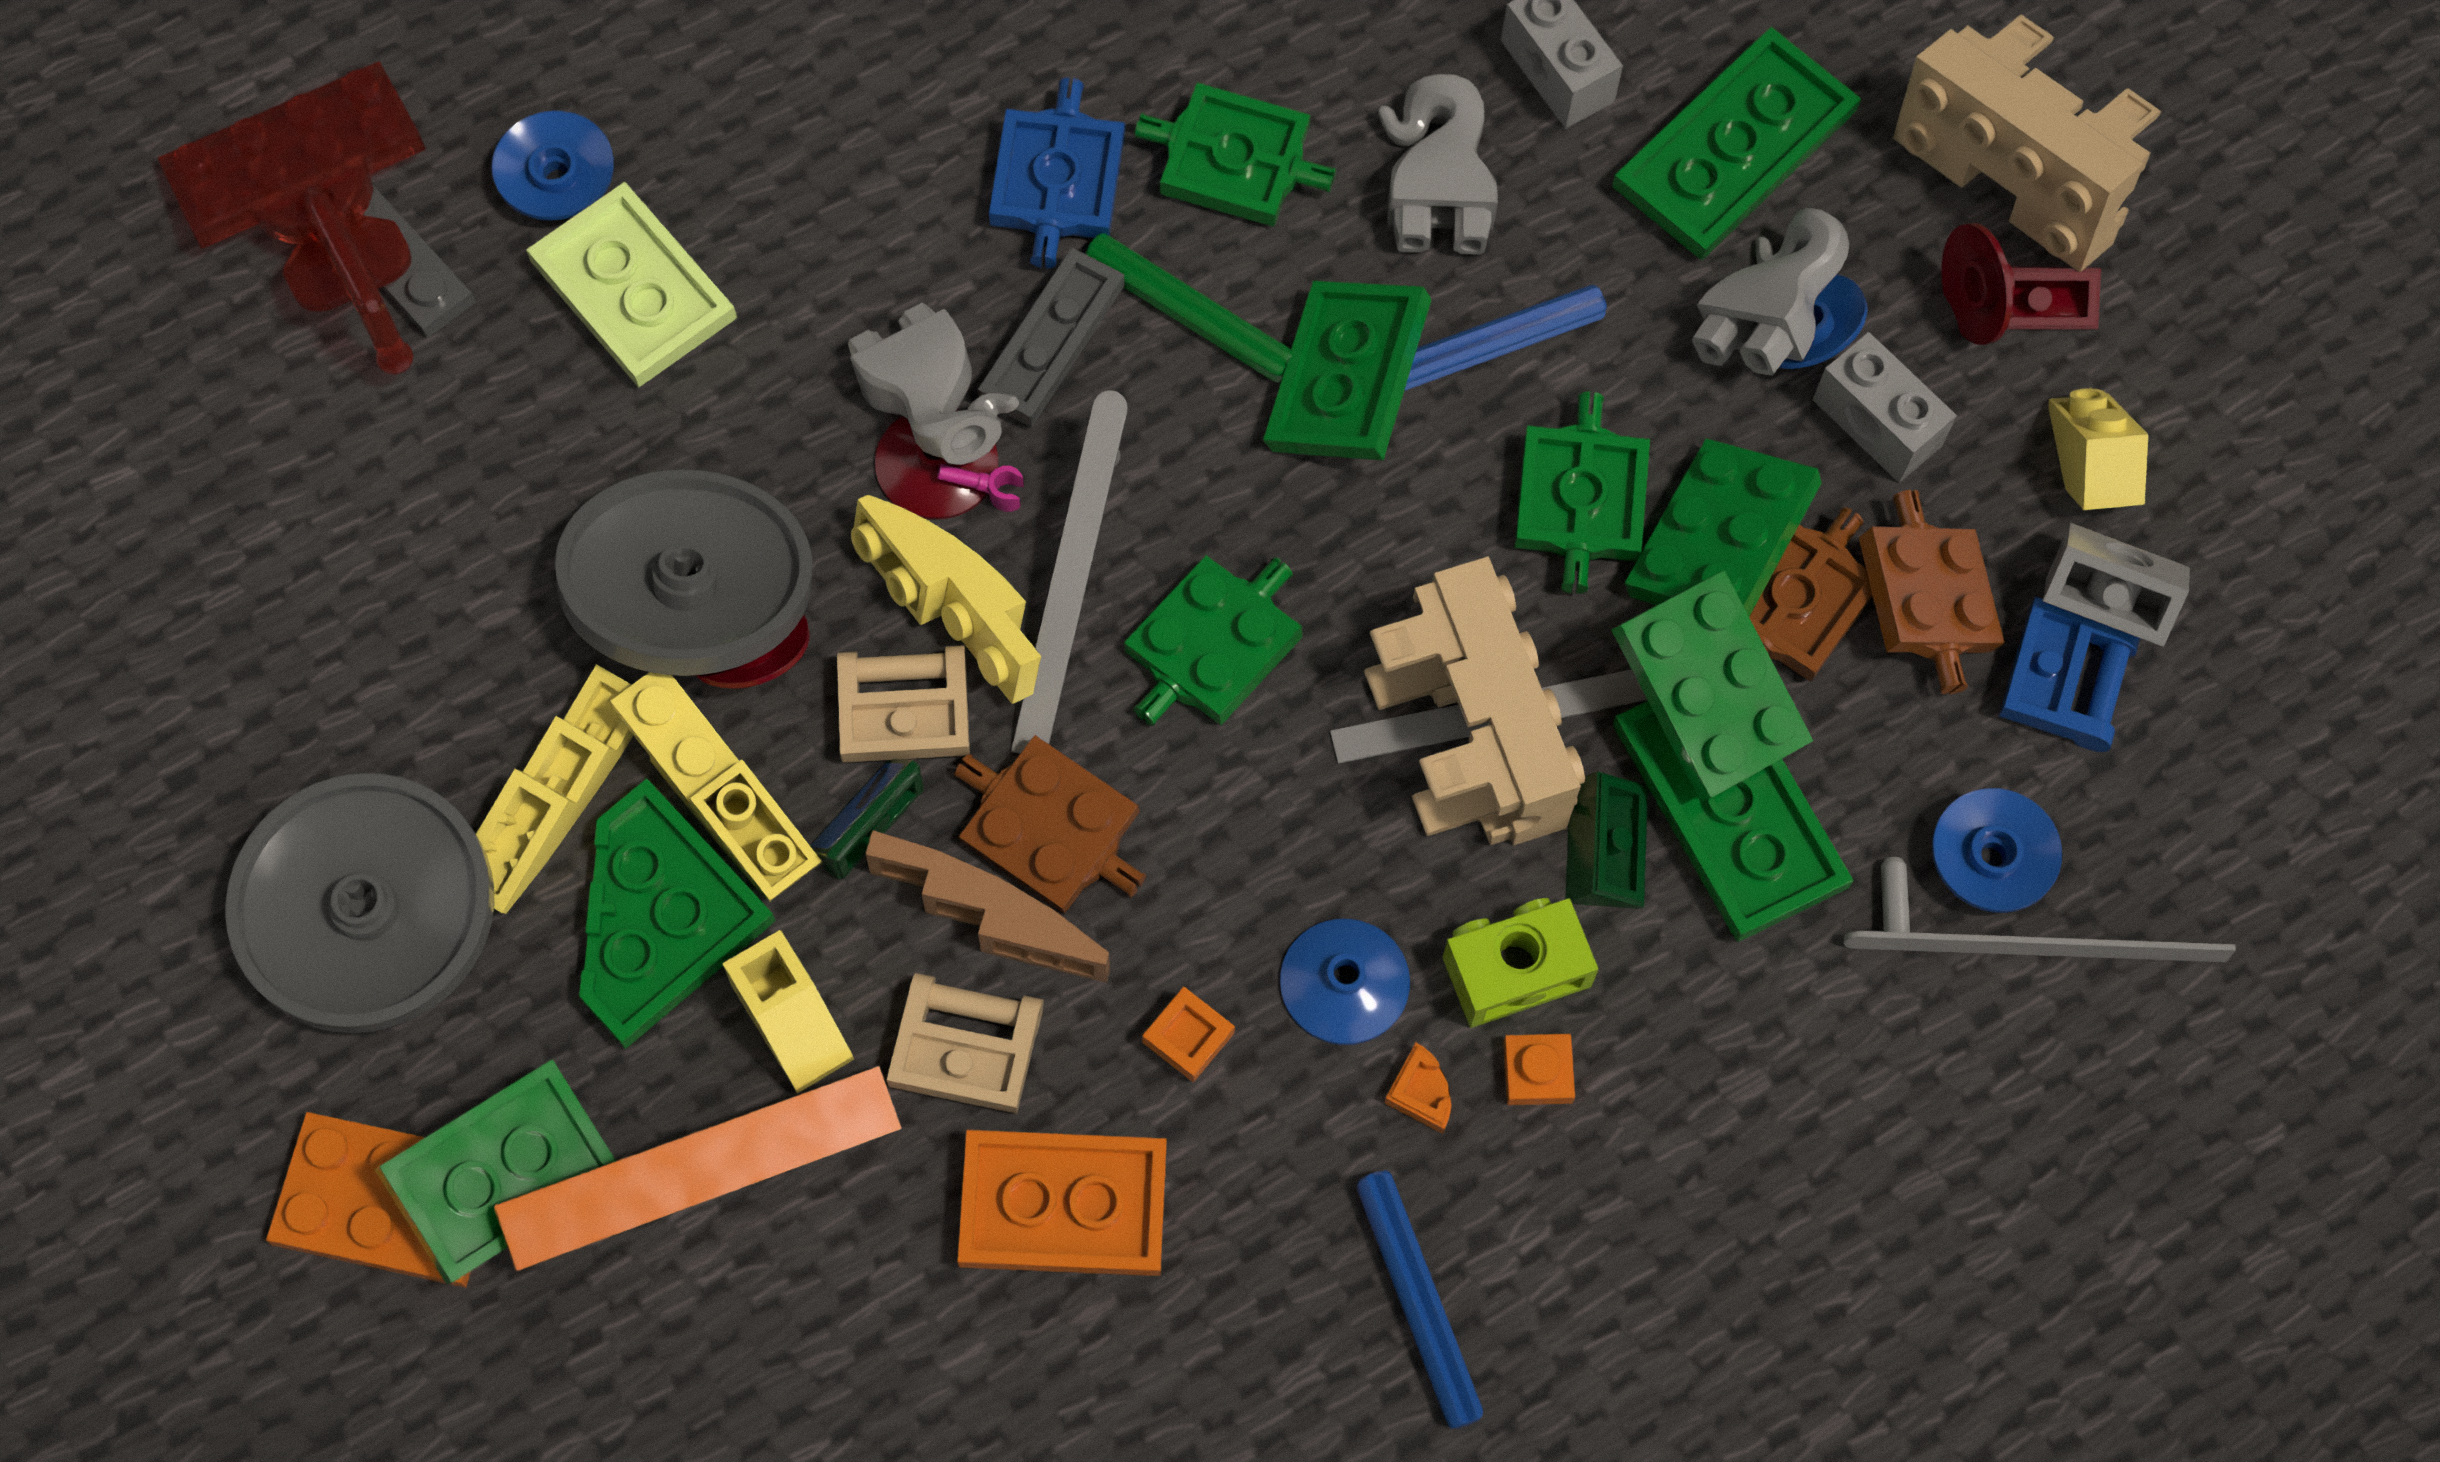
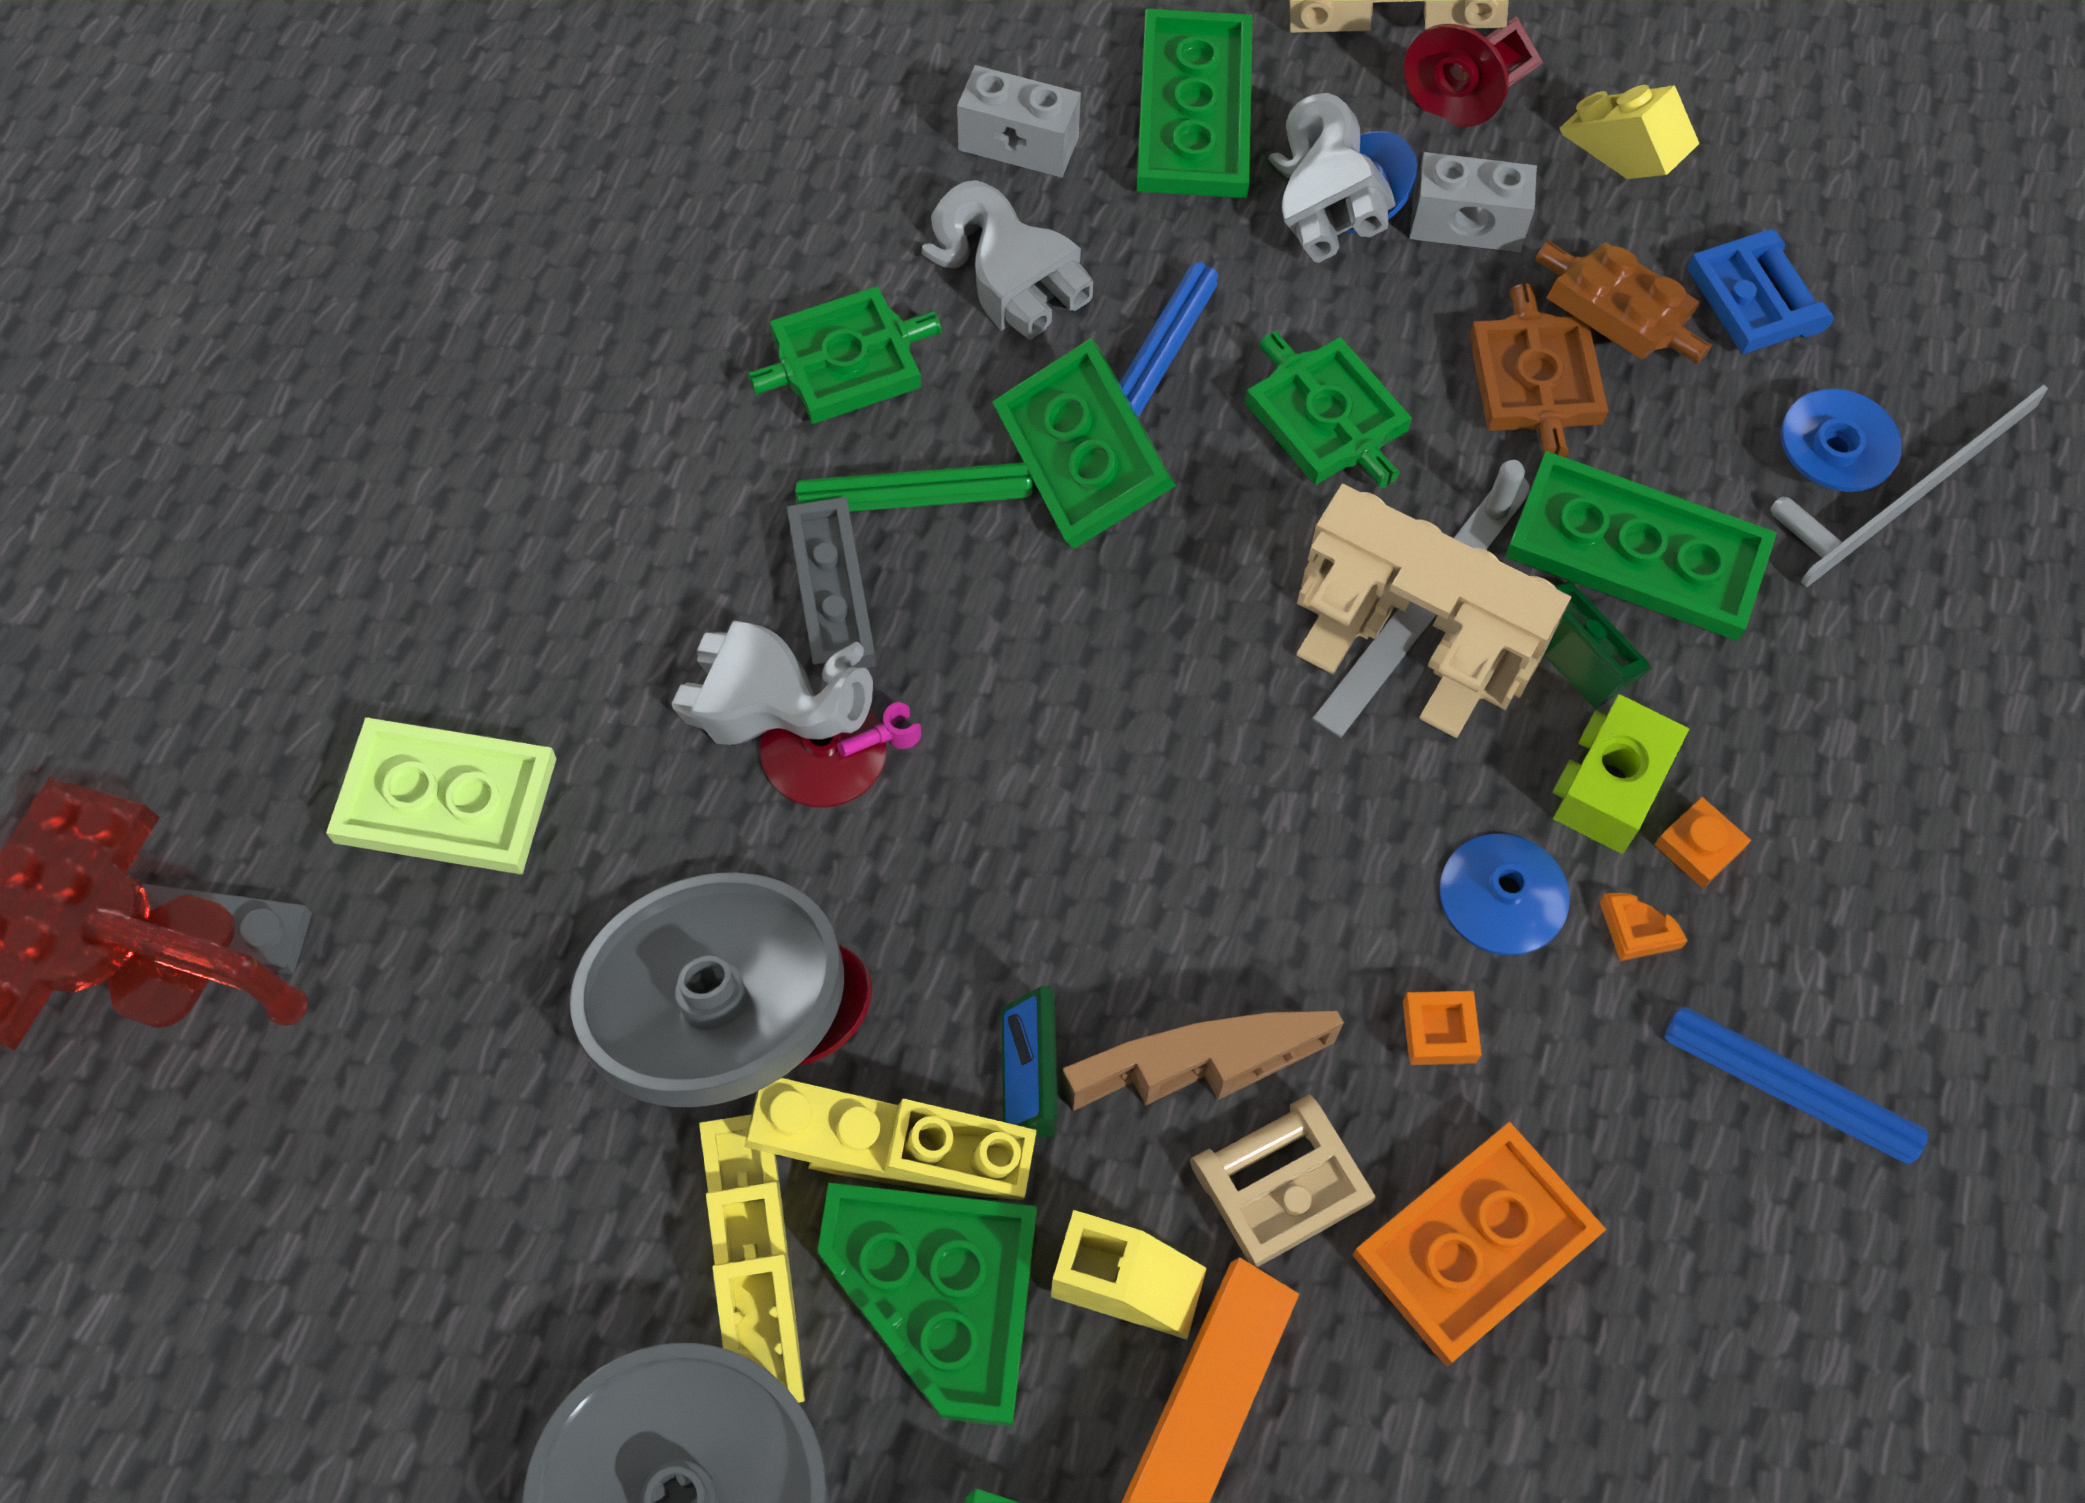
camera: 40 degrees left, 5 degrees down
blue dish [492,111,614,220] -> none
tan plate [837,645,970,763] -> none
light yellow slope [851,495,1041,704] -> none
dark orange plate [954,735,1146,914] -> none
blue plate [989,77,1125,269] -> none
light grey piece [1011,390,1128,754] -> none
green plate [1124,555,1303,726] -> none
green plate [1611,570,1813,801] -> none
green plate [1625,438,1822,617] -> none
light grey brick [2043,523,2190,647] -> none

